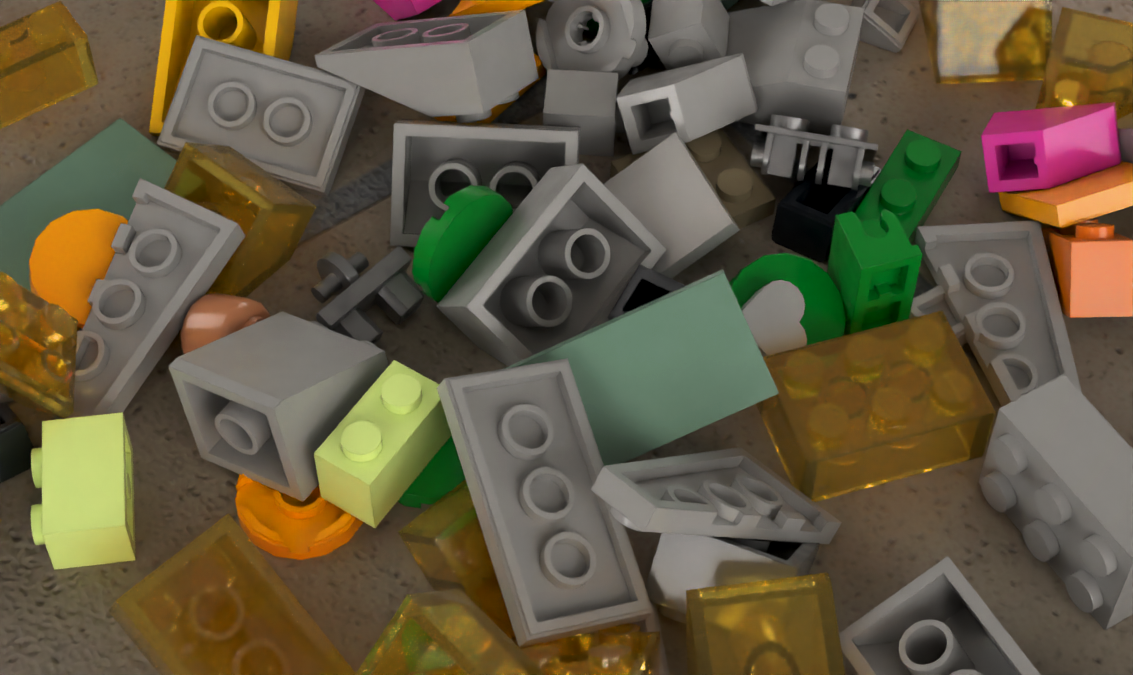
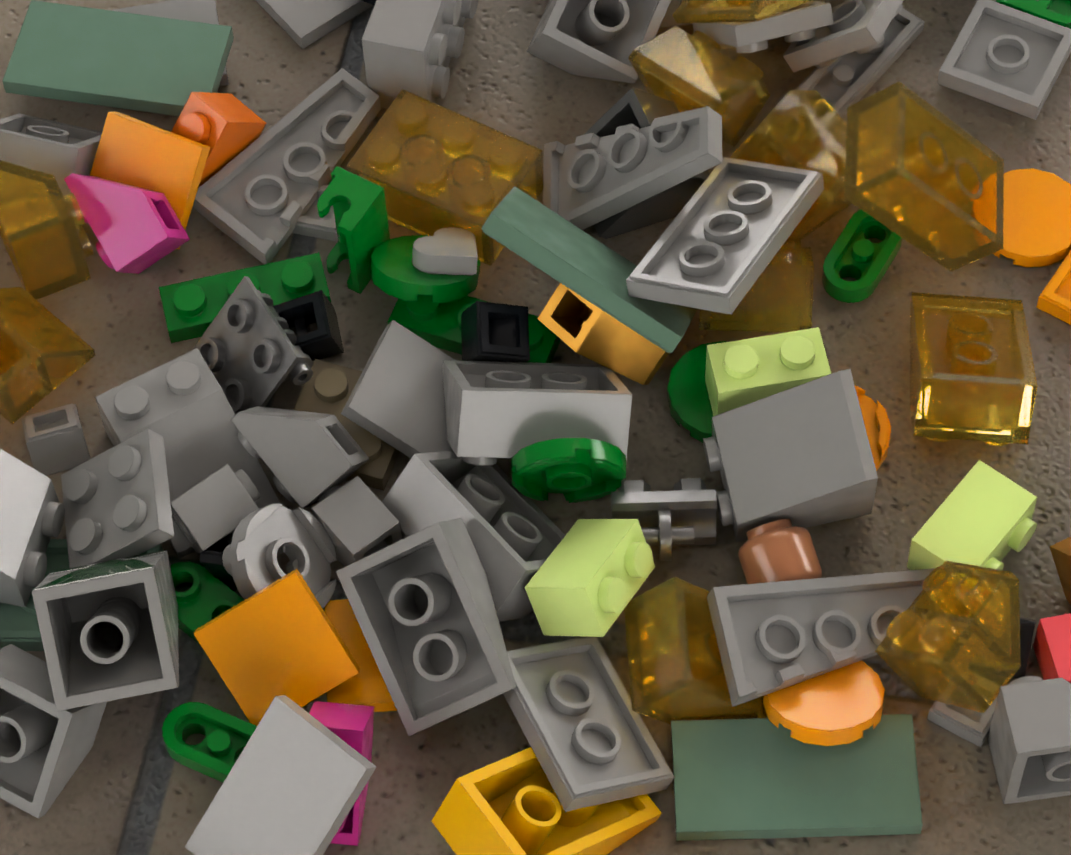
camera: 130 degrees left, 5 degrees up
none -> yellowish green brick [524,519,655,637]

